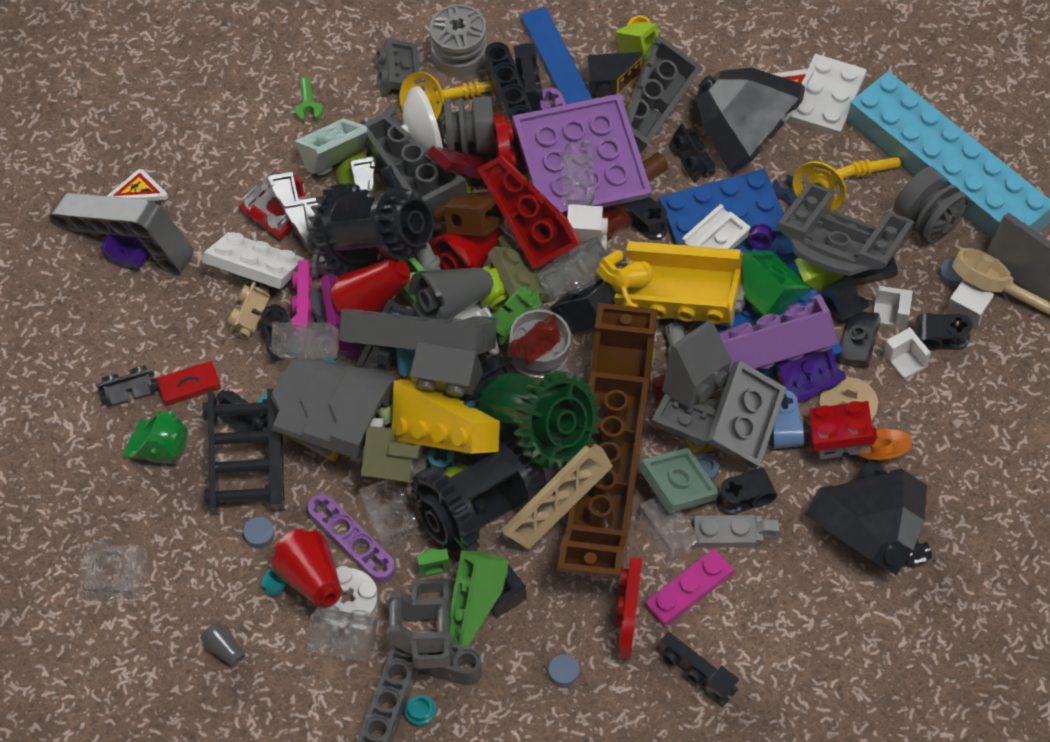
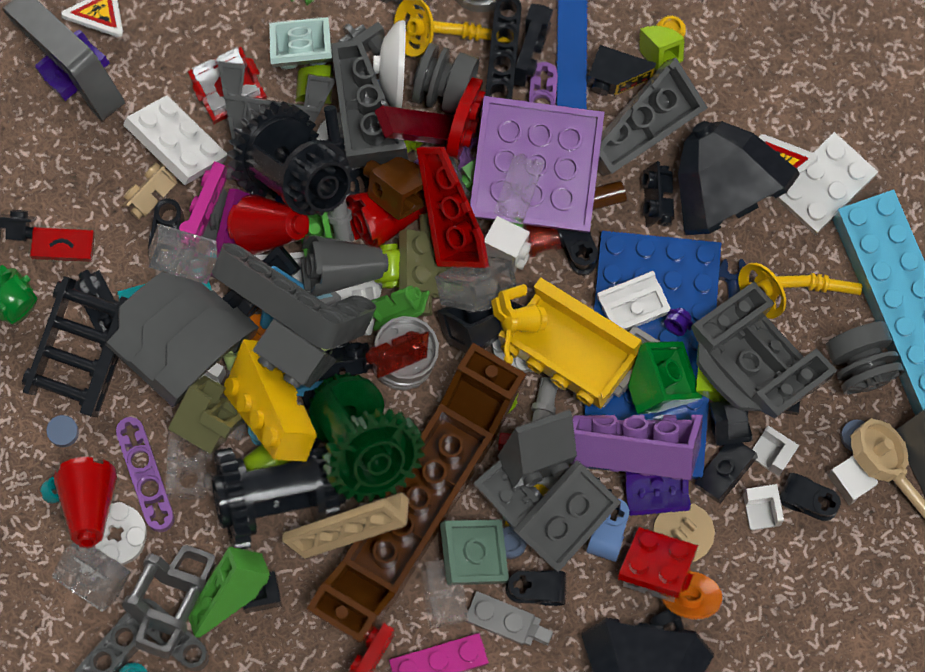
camera: 20 degrees right, 15 degrees up
bright green plate [417,548,450,578] -> none

